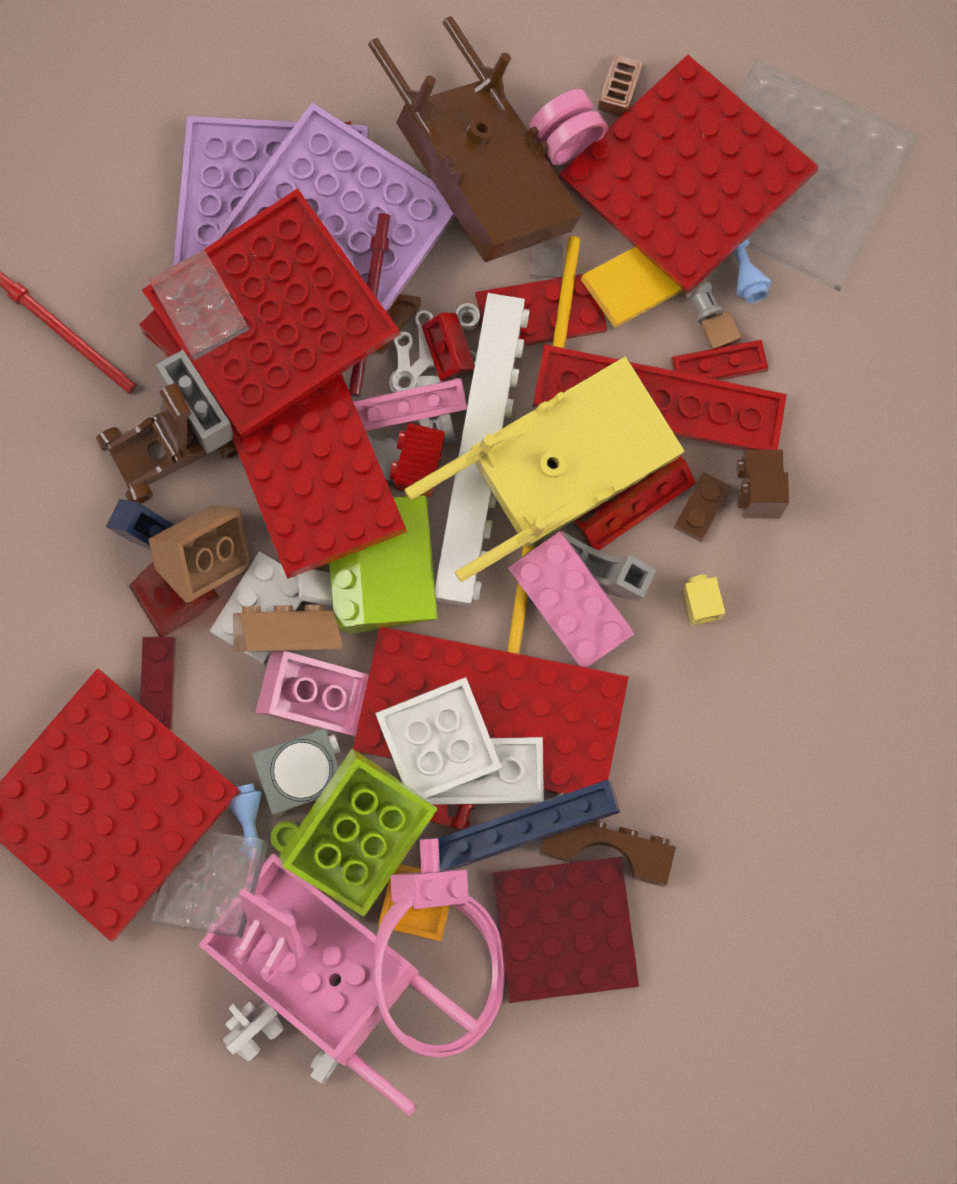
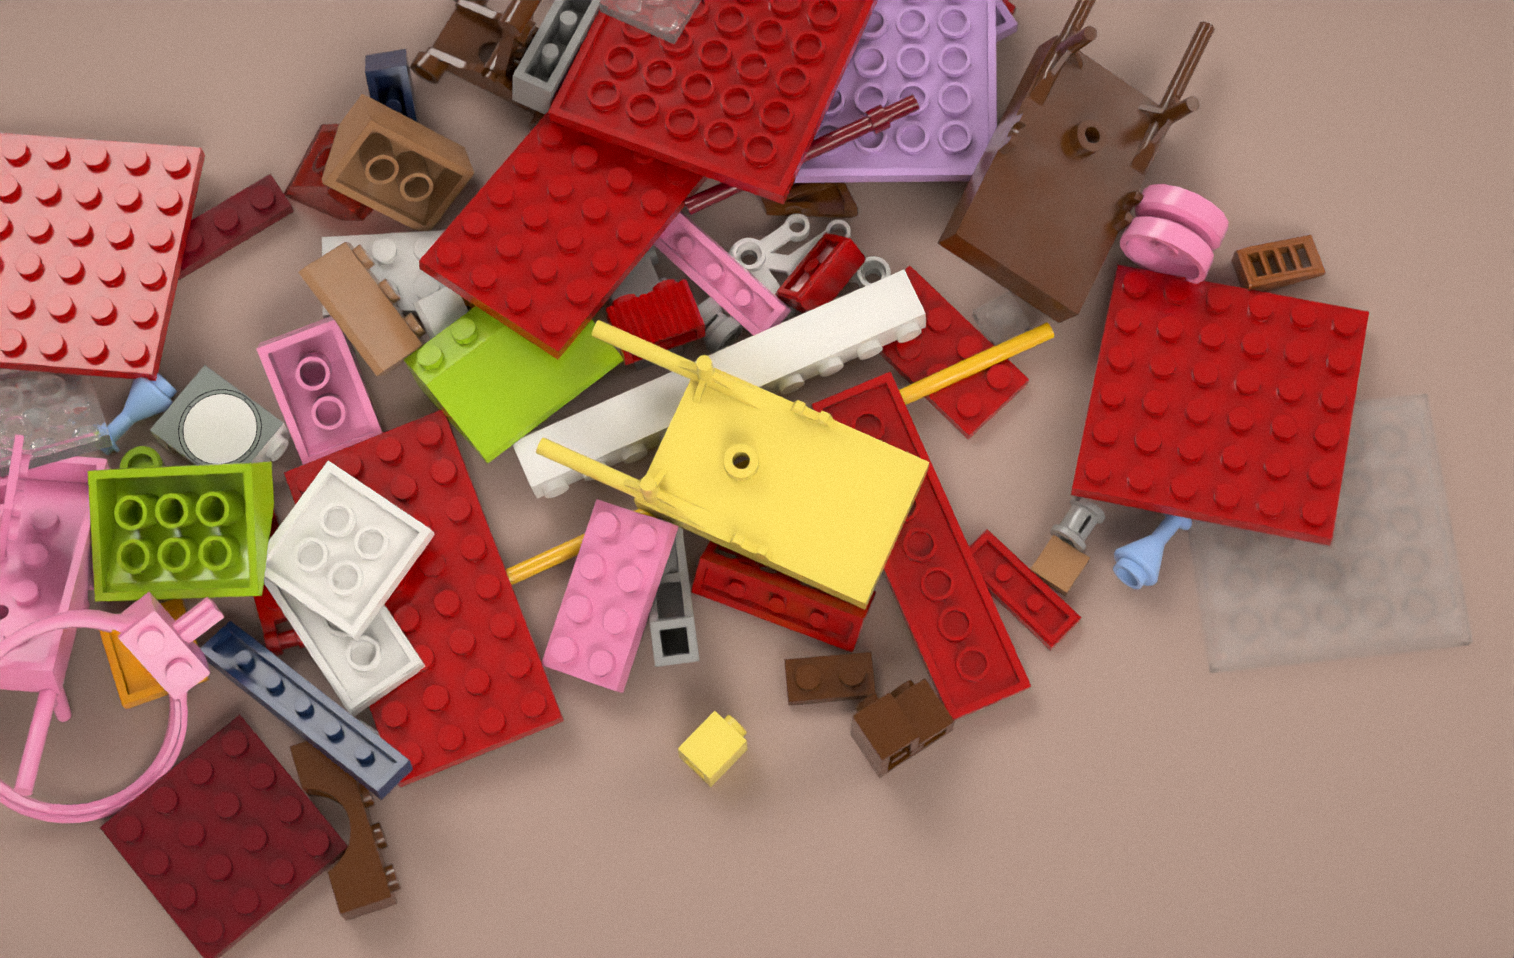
camera: 60 degrees right, 5 degrees down
yellow tile [581,247,683,328] -> none

